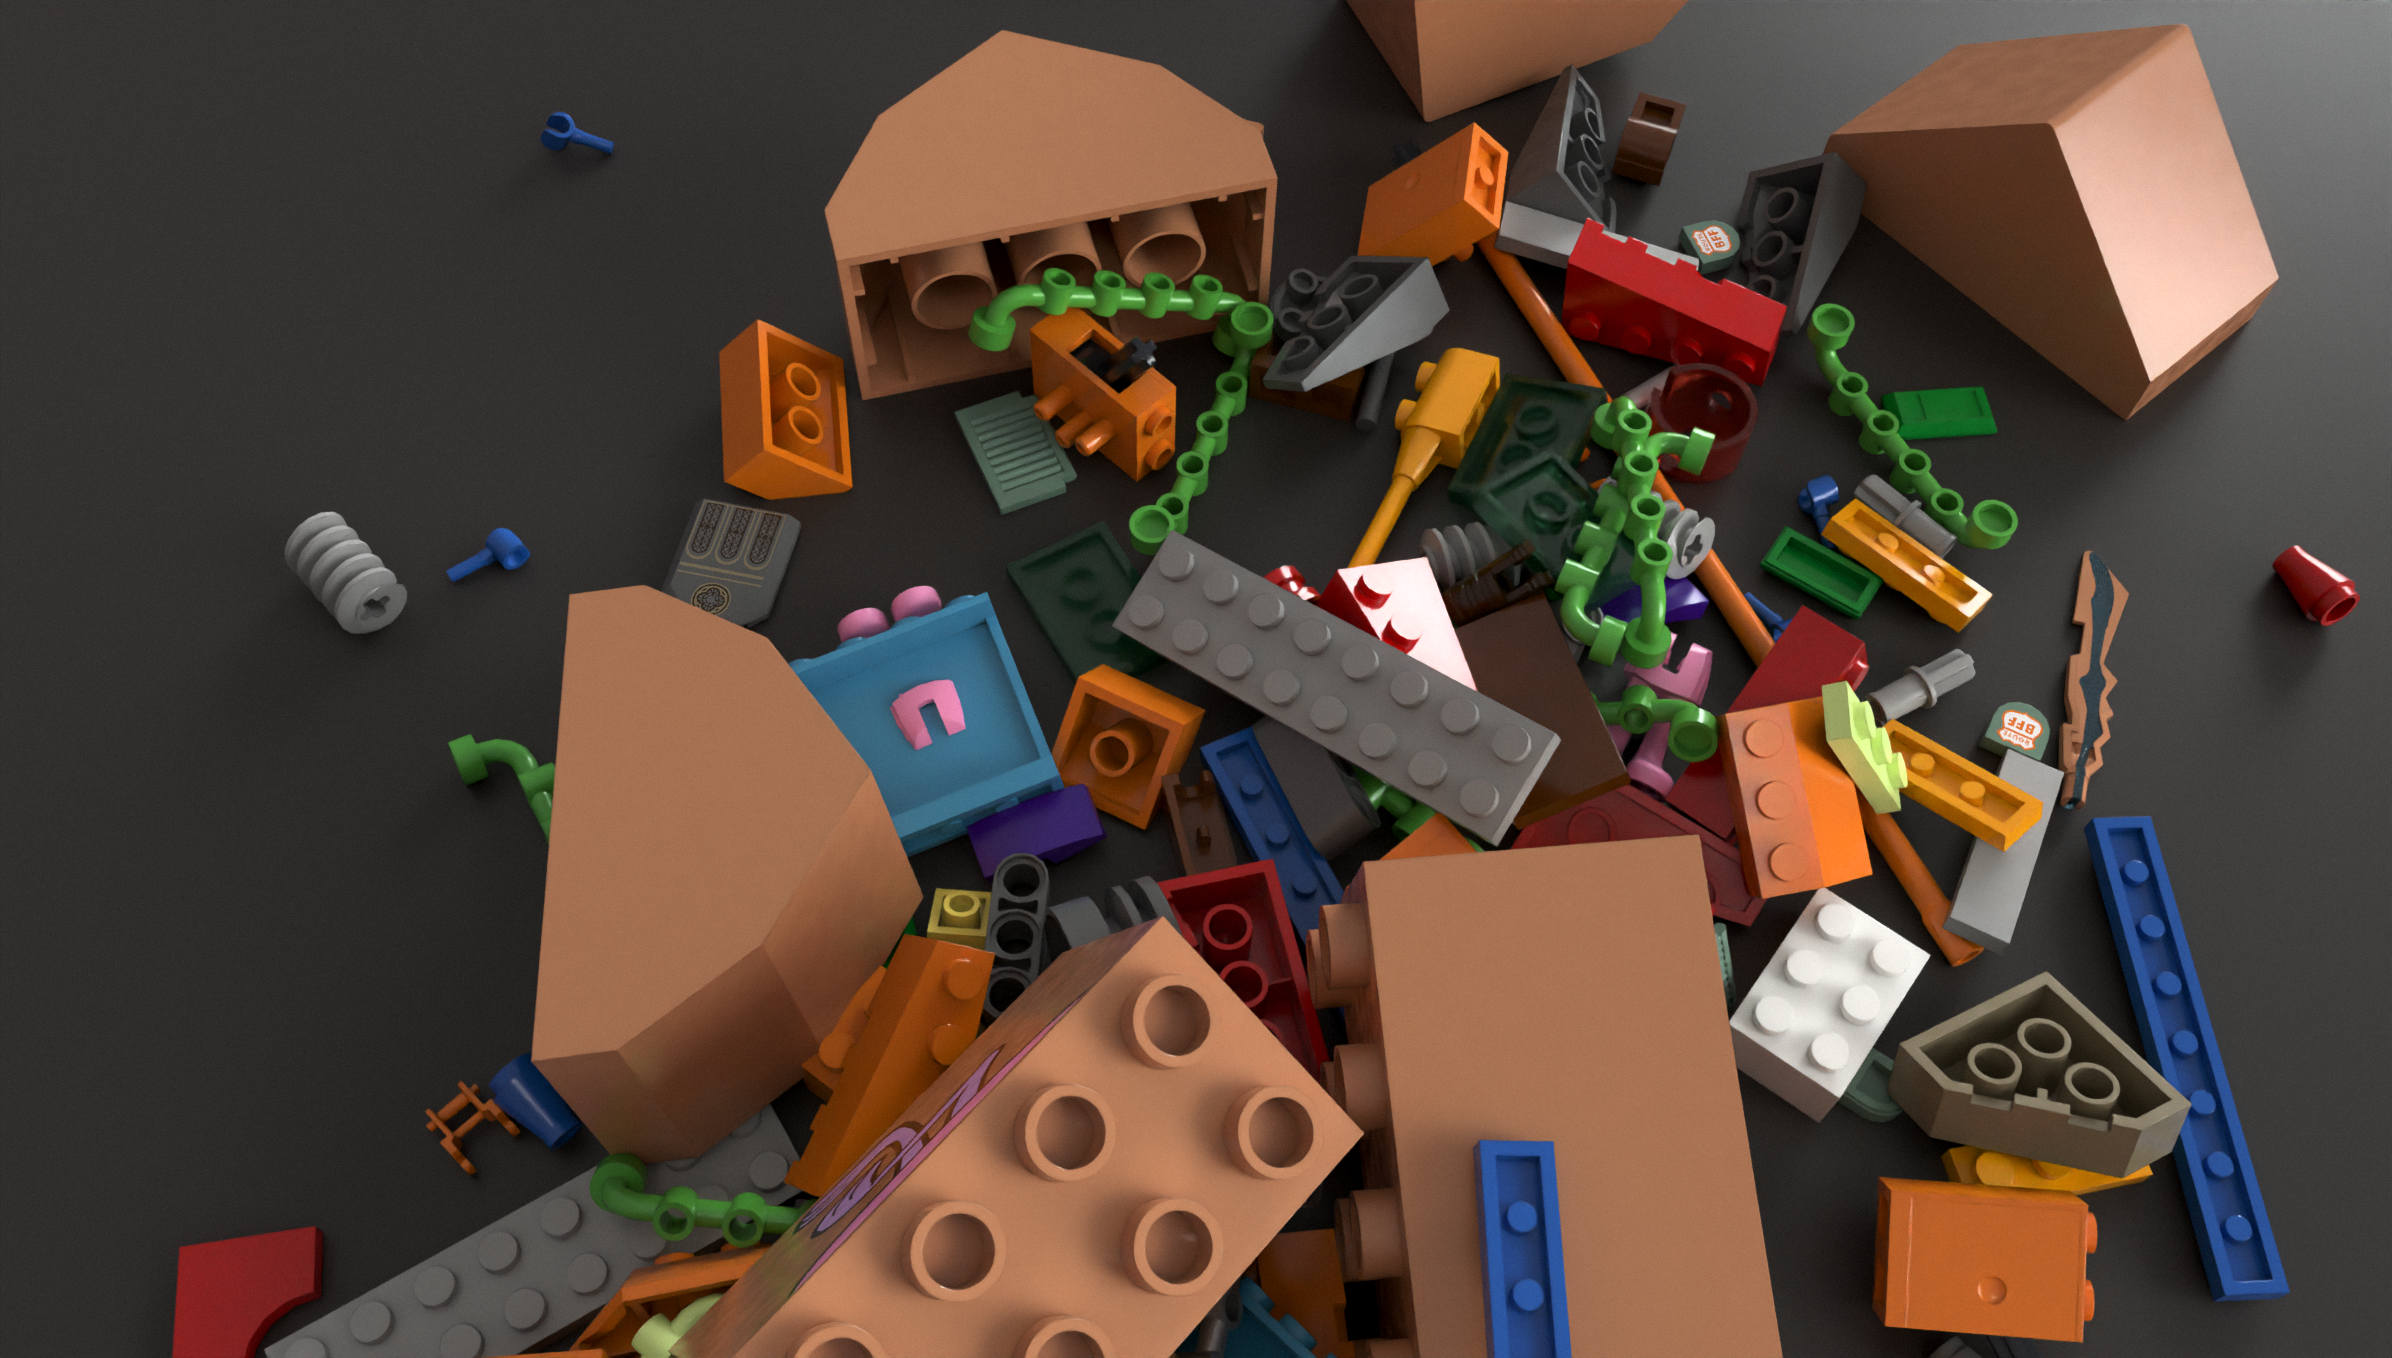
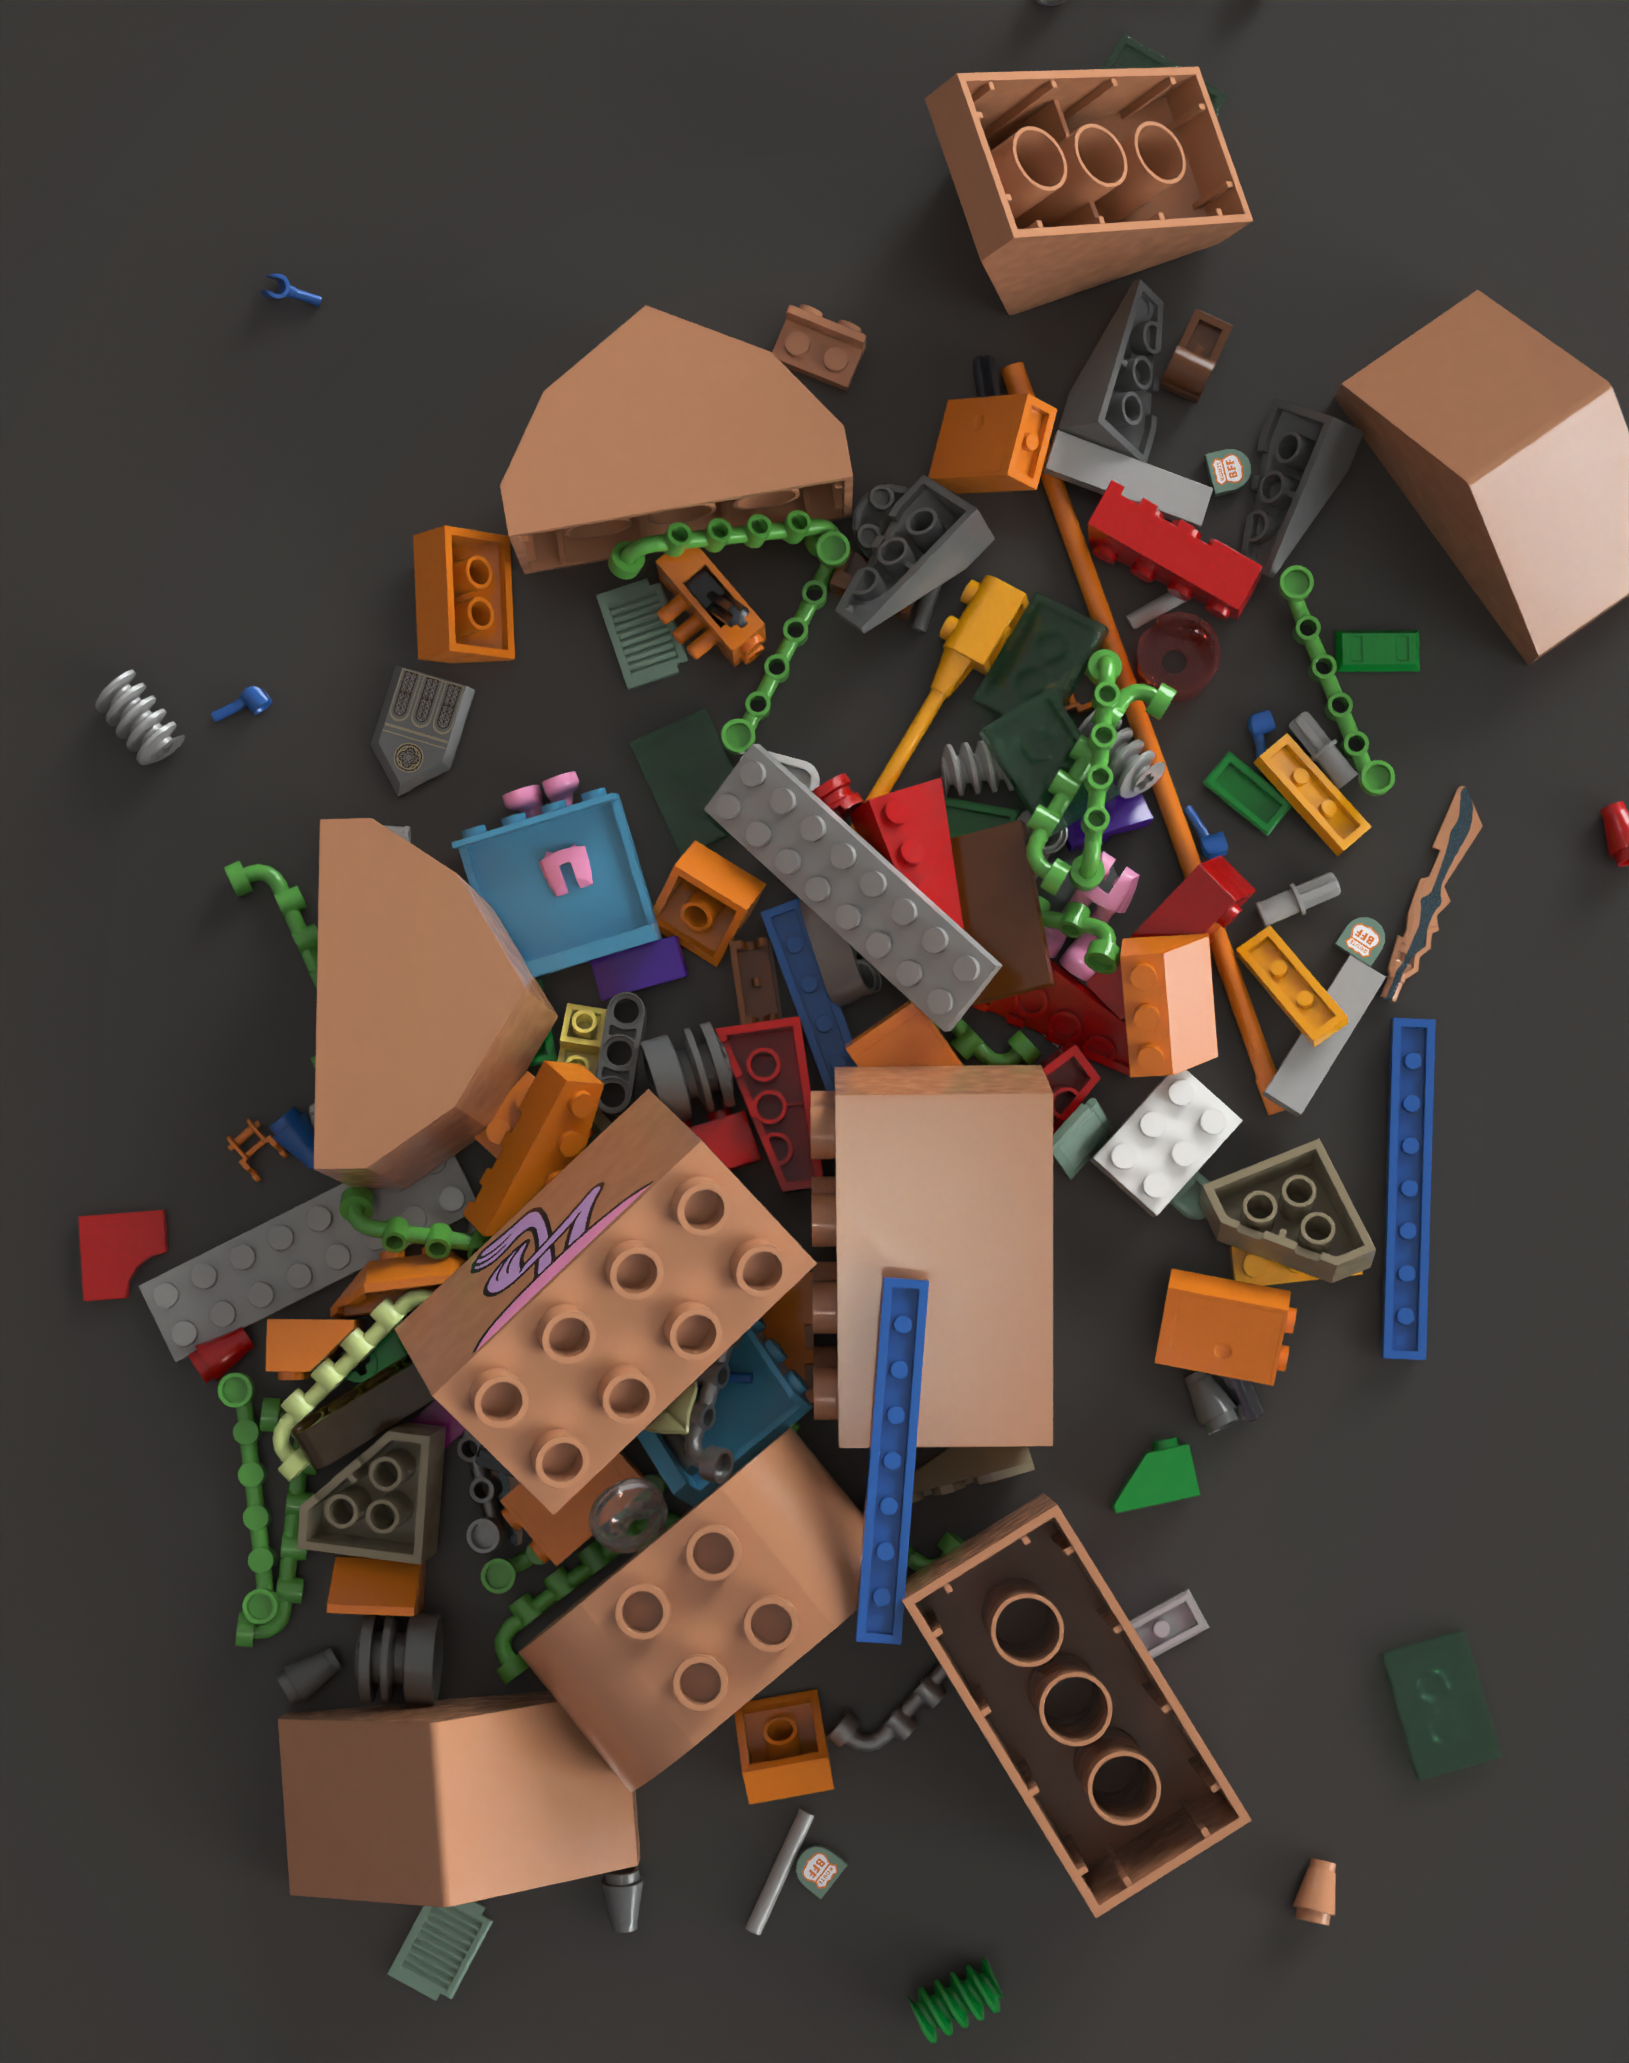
camera: 10 degrees right, 25 degrees up
dark brown hinge [1443,538,1556,627] -> none
yellowish green plate [1822,681,1908,814] -> none

